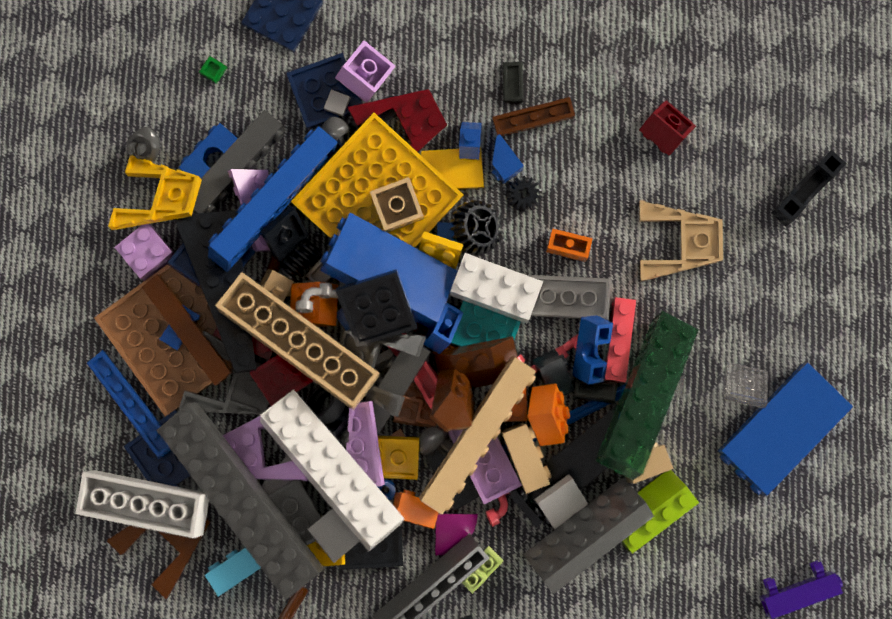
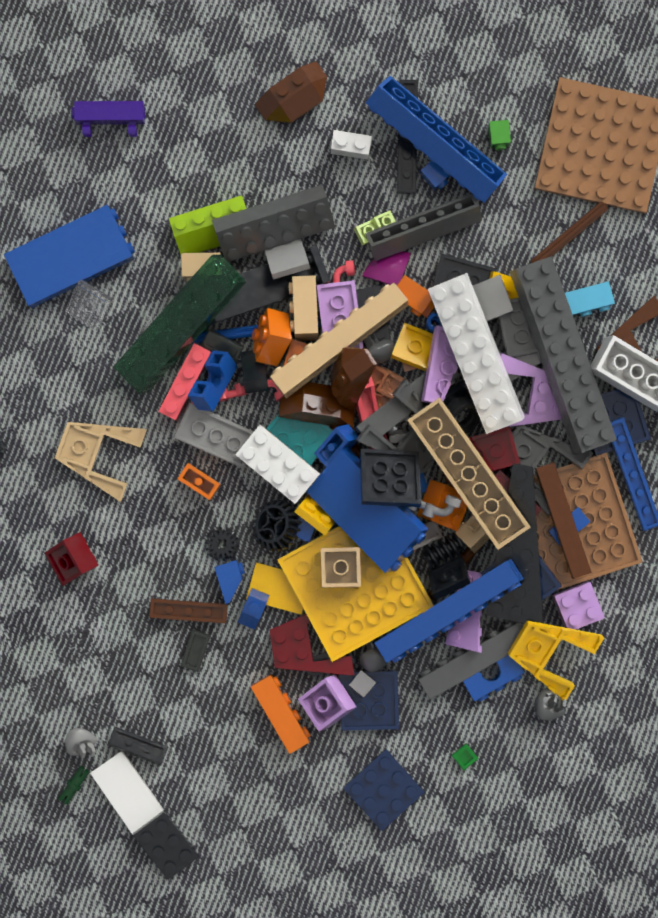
camera: 155 degrees left, 5 degrees up
none -> orange brick [251,674,311,754]

